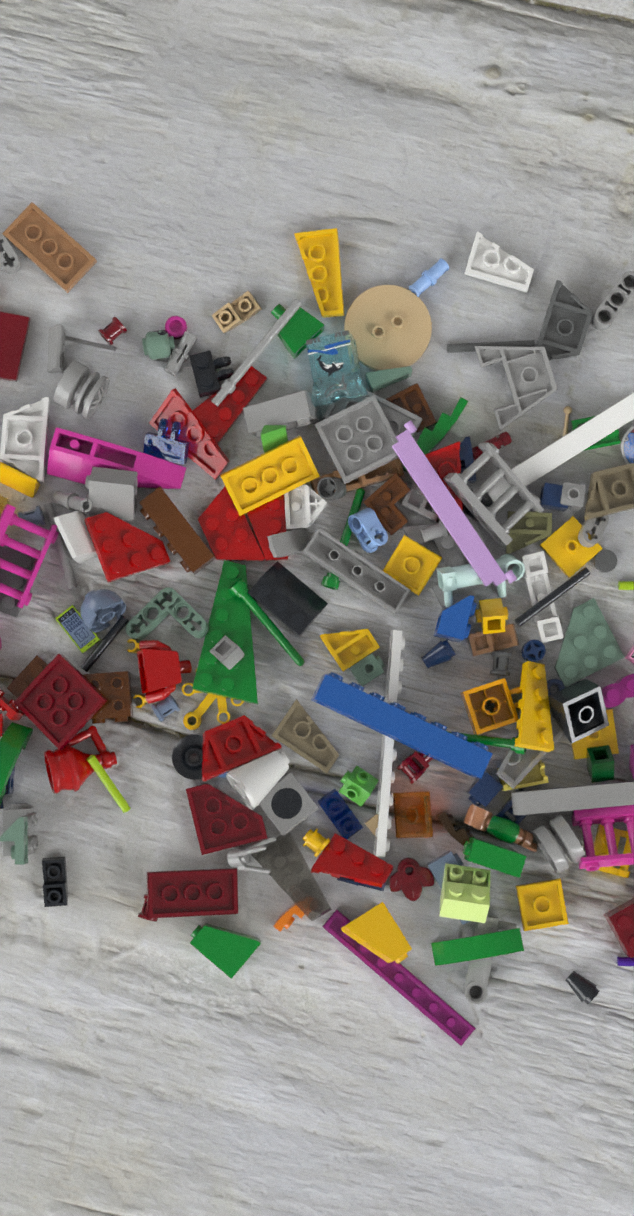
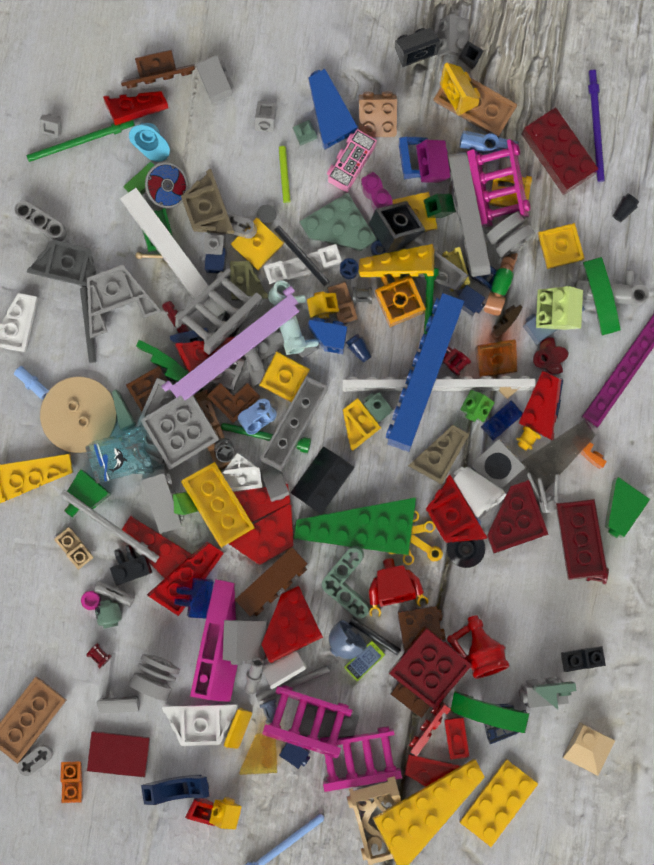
camera: 85 degrees left, 0 degrees up
lime bar [87,754,131,813] -> none
sand blue bush [151,694,180,722] -> none
light grey slope [210,635,244,670] -> none
green piece [228,578,305,666] -> none
yellow slope [341,902,412,964] -> none
green slope [463,837,527,878] -> none

